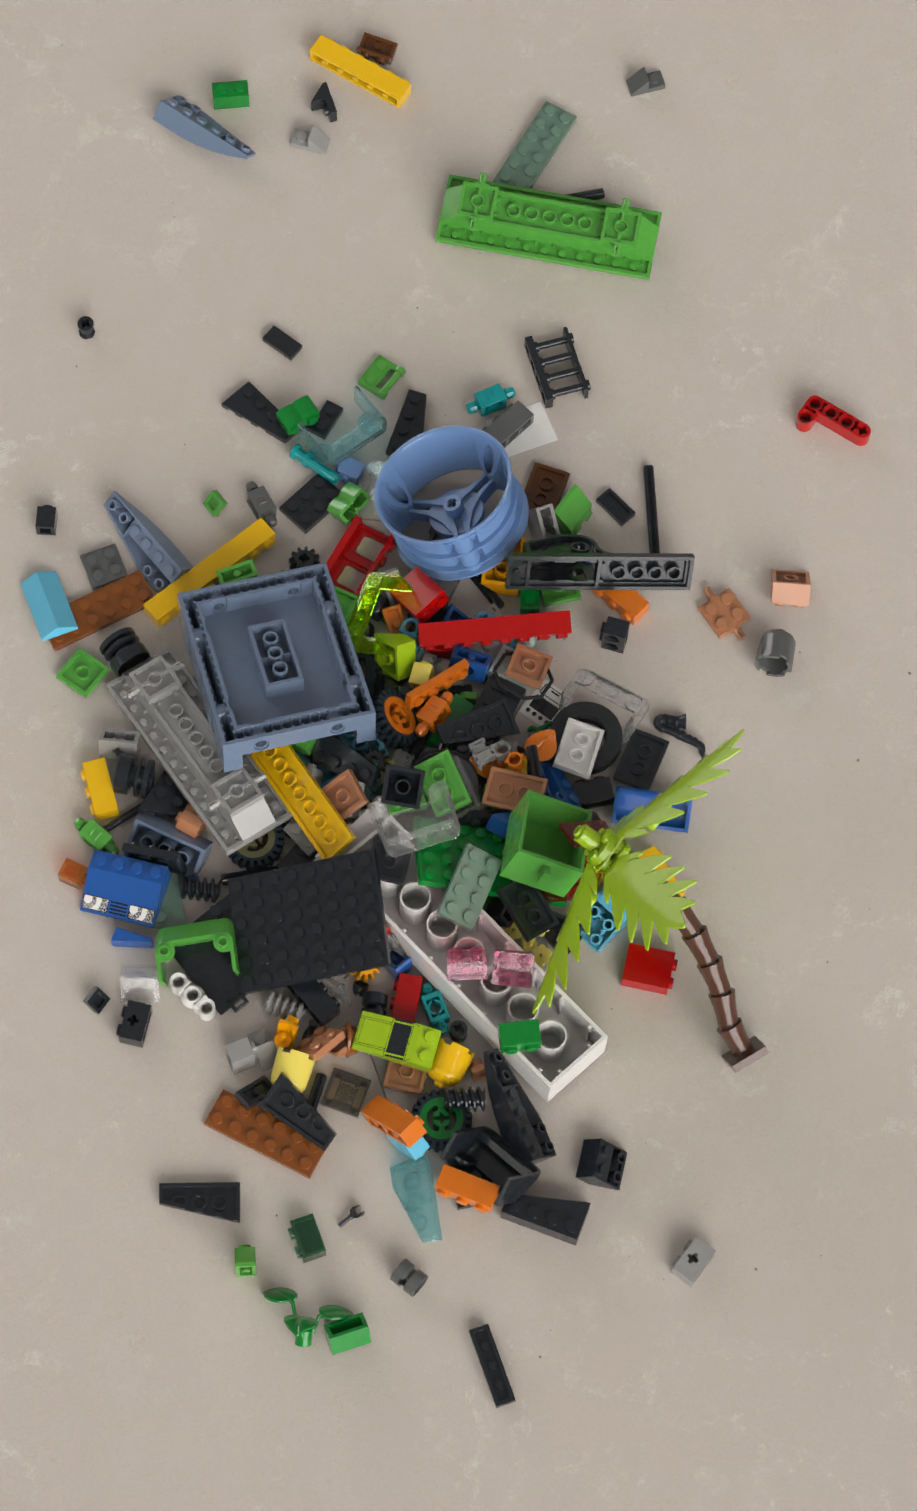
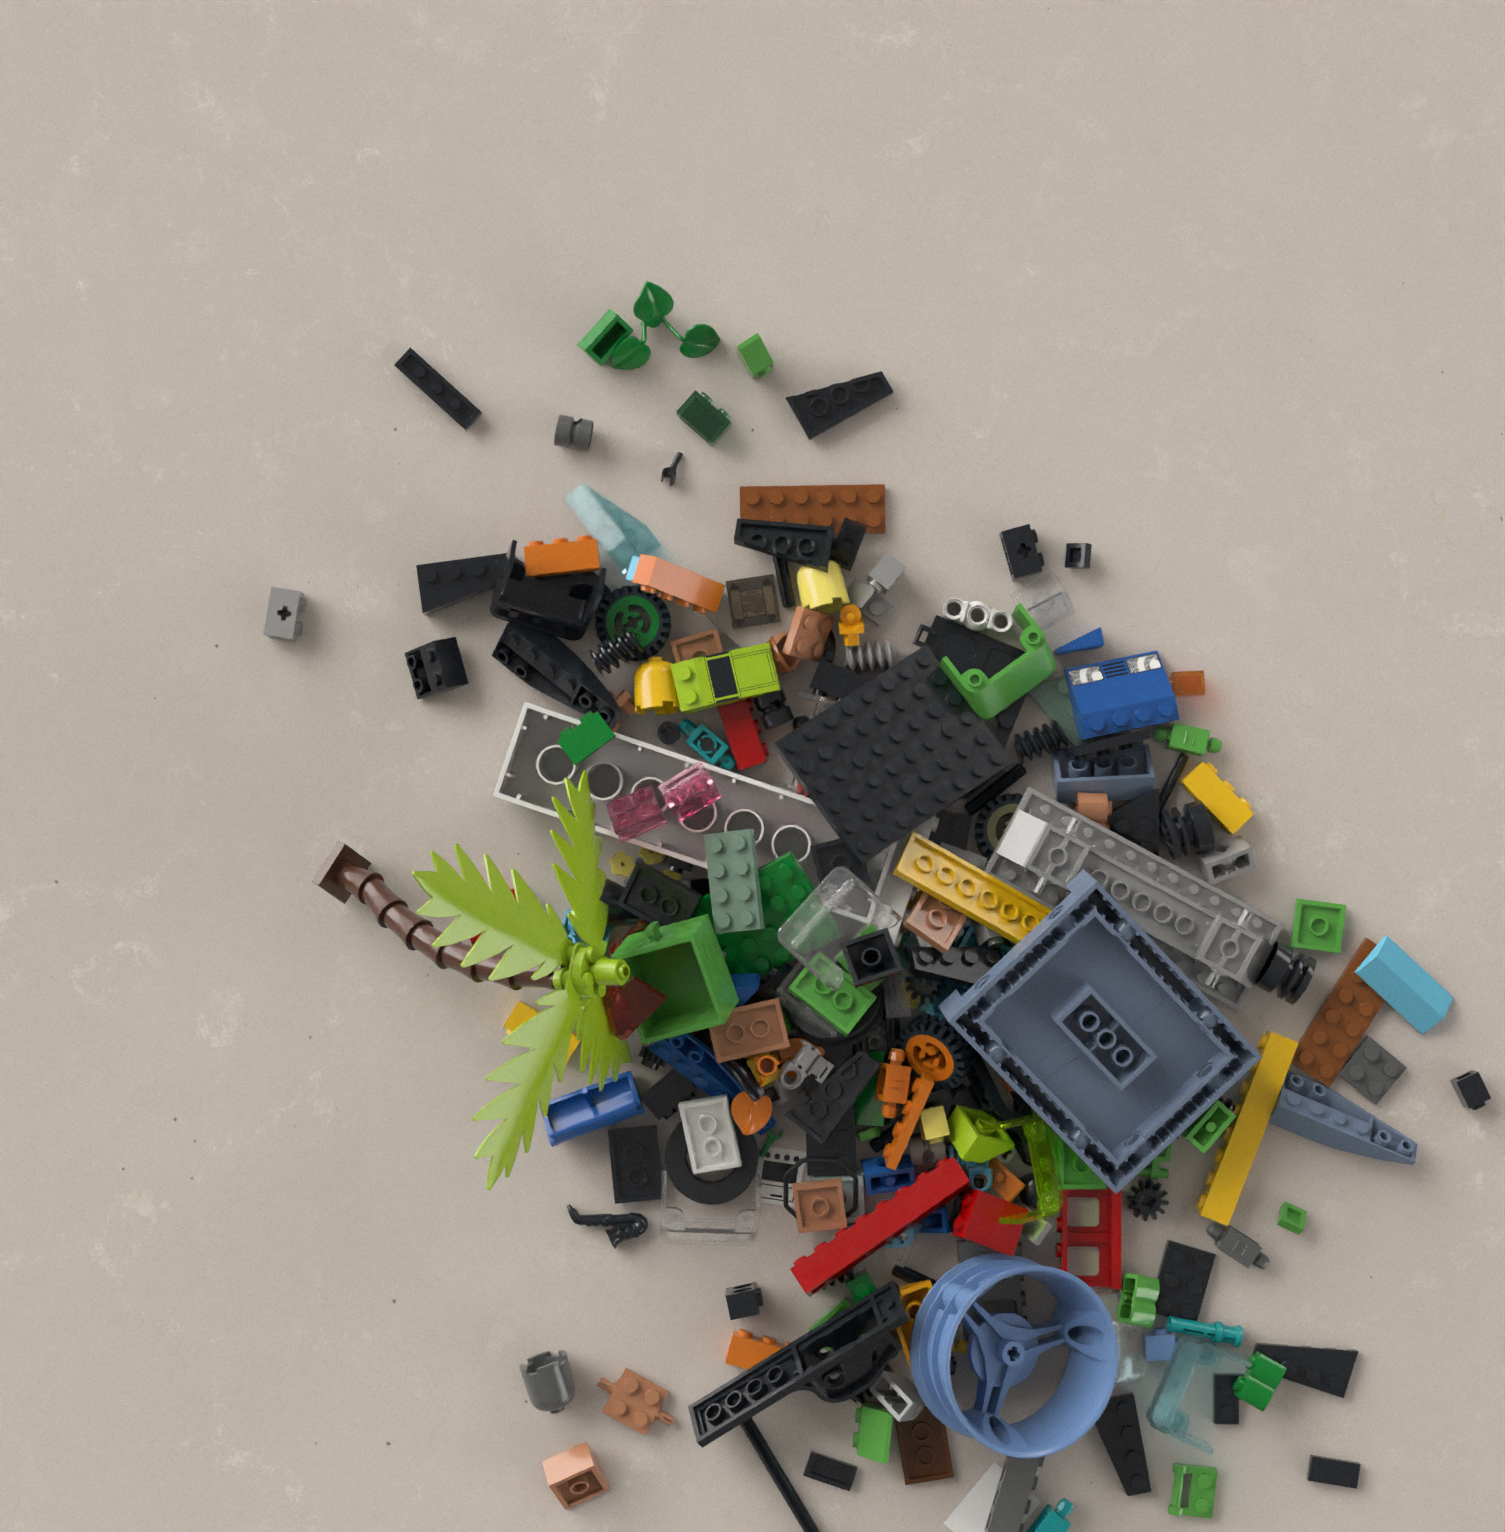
camera: 155 degrees right, 20 degrees up
blue slope [385,946,412,979] -> none

